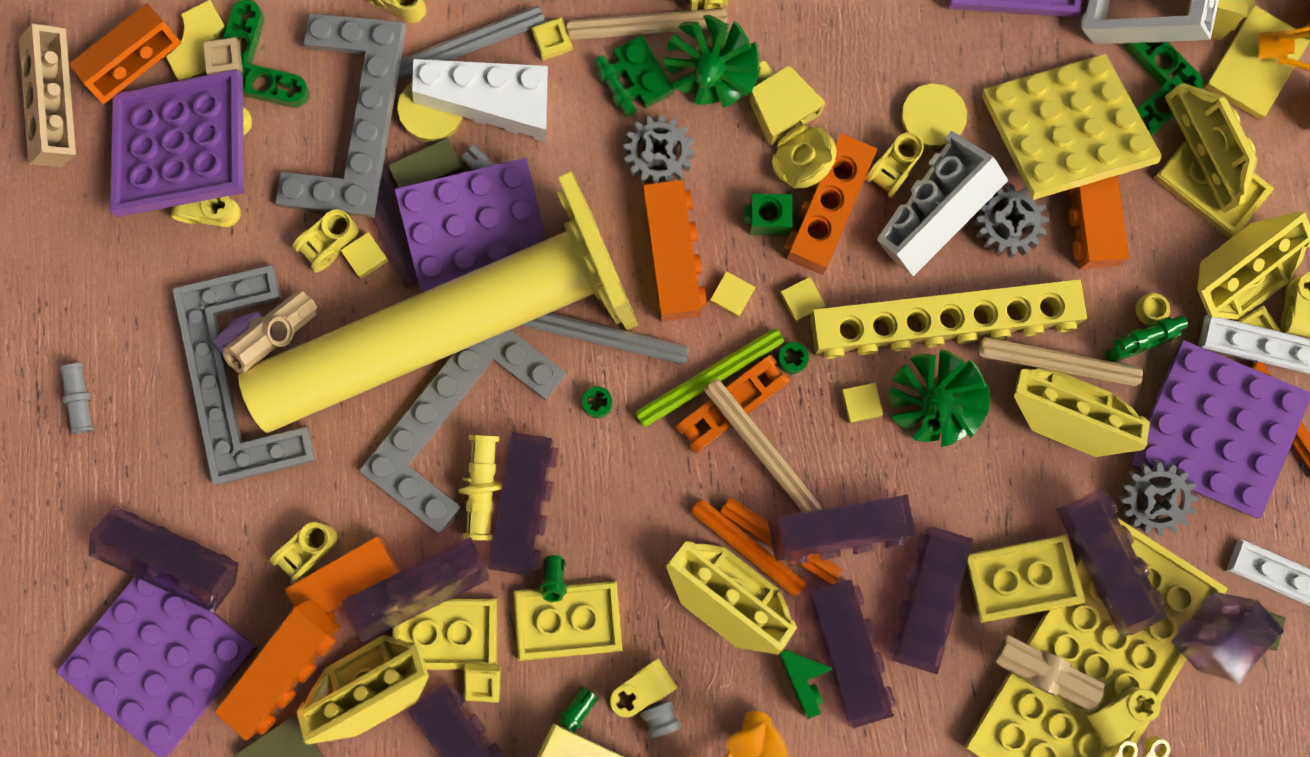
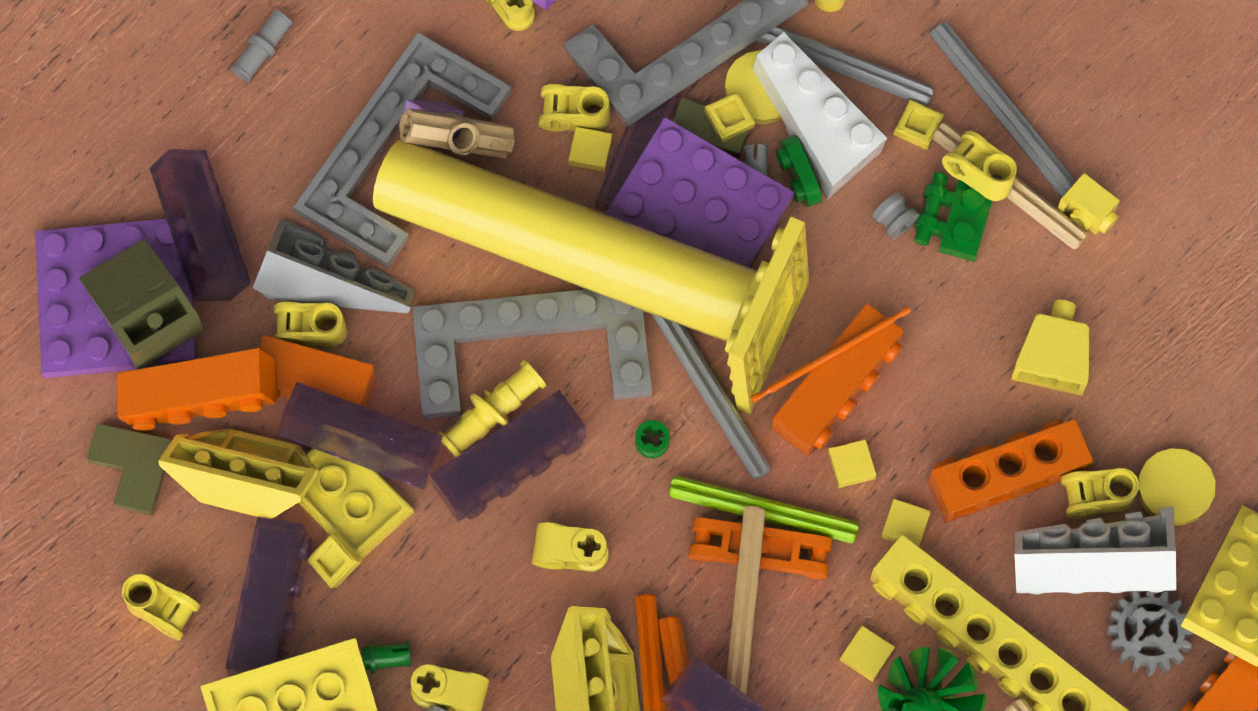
camera: 50 degrees right, 10 degrees down
light yellow tile [513,581,623,661] -> none
green pin [539,555,567,602] -> none
light grey gear [623,115,695,185] -> none
green piece [663,15,761,107] -> none
green brick [743,194,792,235] -> none
light yellow tile [772,125,837,189] -> none
green bush [777,342,809,374] -> none
none -> olive slope [79,238,204,370]
none -> light grey wedge [252,219,416,313]
none -> light yellow piece [532,522,609,572]
none -> light yellow tile [704,91,755,143]
none -> orange piece [750,306,911,403]
none -> green plate [775,135,822,208]
none -> light grey wheel [872,192,920,240]
none -> light yellow piece [942,131,1017,201]

